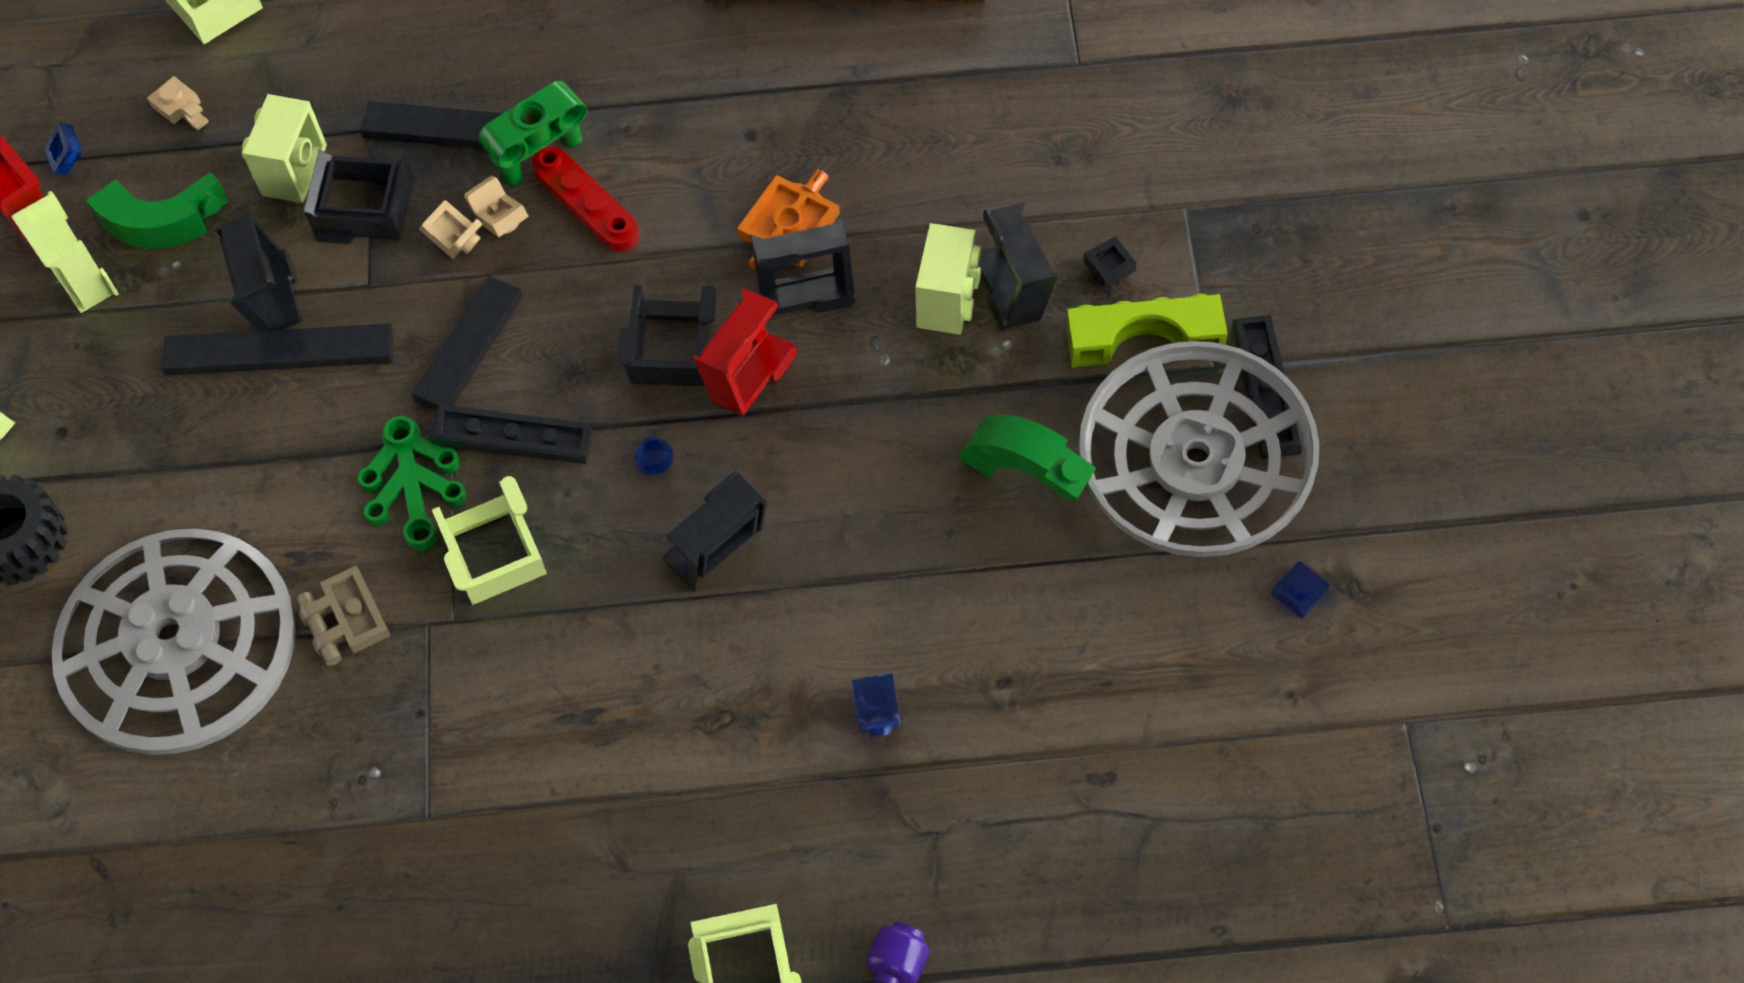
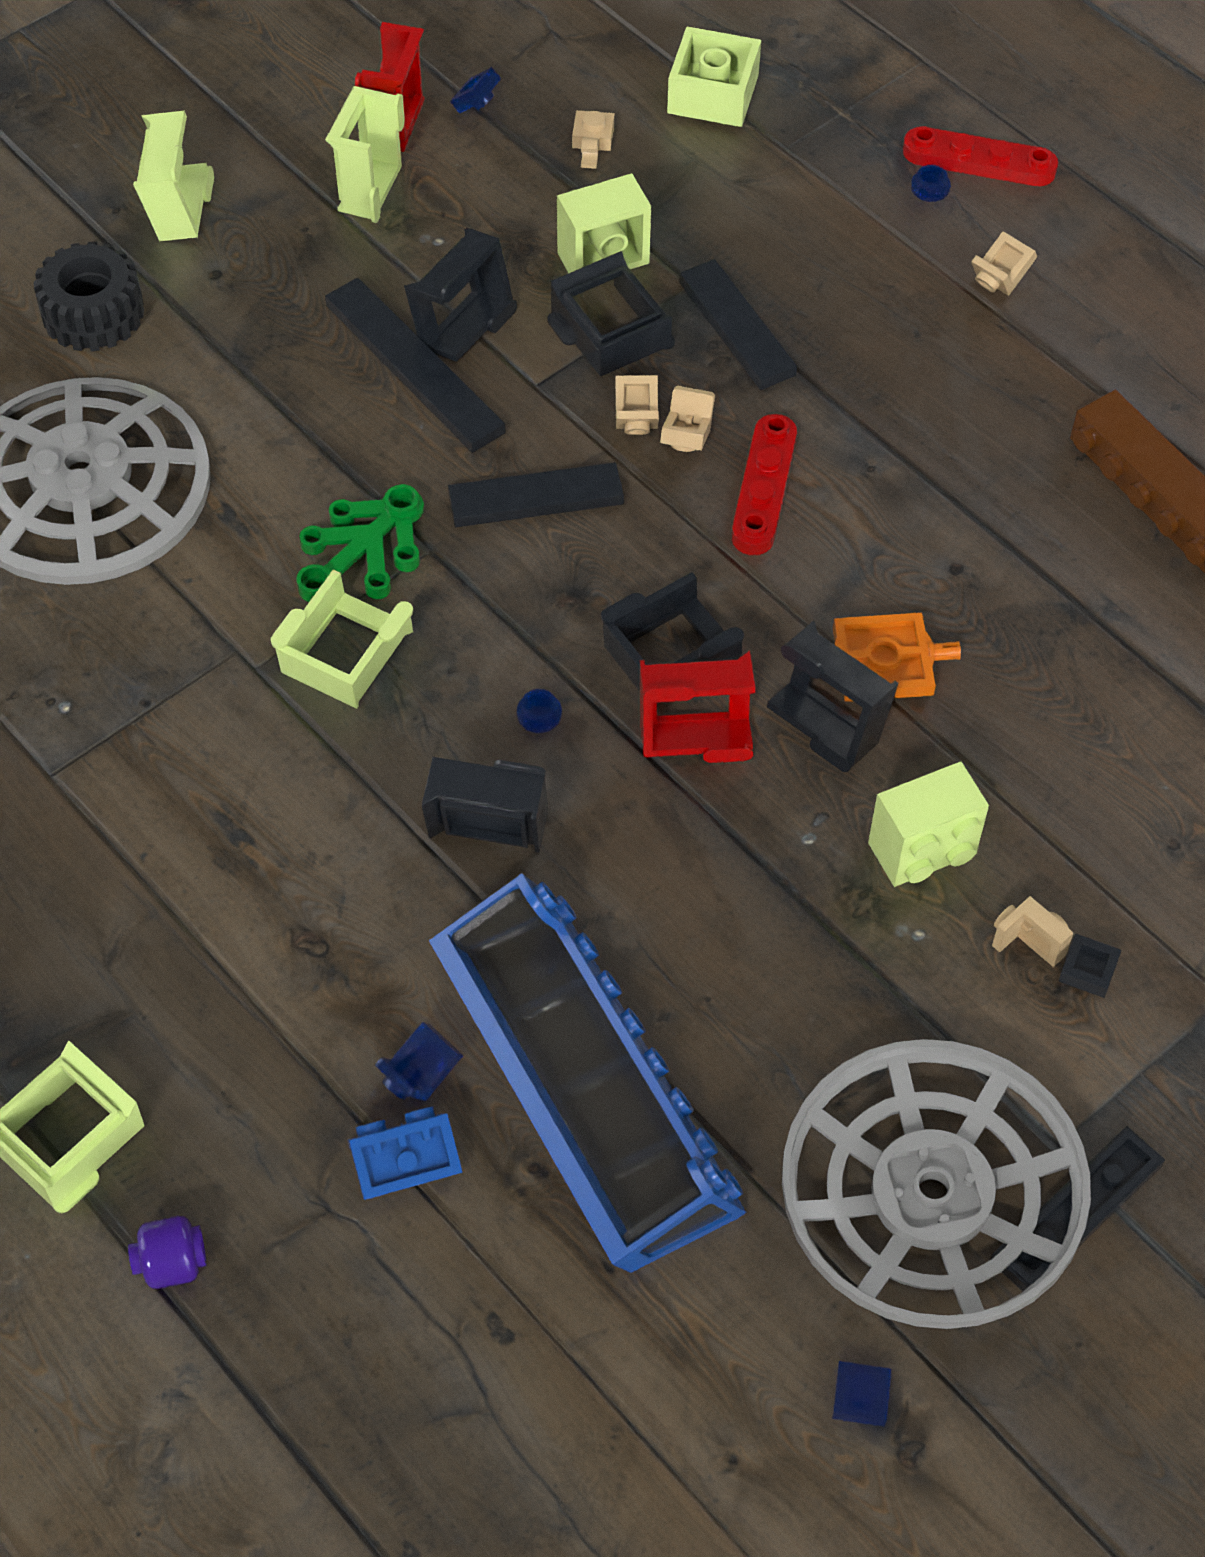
camera: 50 degrees right, 5 degrees down
green arch [86,172,229,249] -> none
dark tan plate [296,565,391,666] -> none
black tile [431,404,593,464] -> none
green piece [478,81,587,186] -> none
green arch [957,414,1097,503] -> none
black piece [979,202,1058,330] -> none
lime arch [1066,294,1228,368] -> none
none -> blue bracket [347,1106,463,1200]
none -> window [429,874,747,1273]
none -> tan bracket [992,896,1073,967]

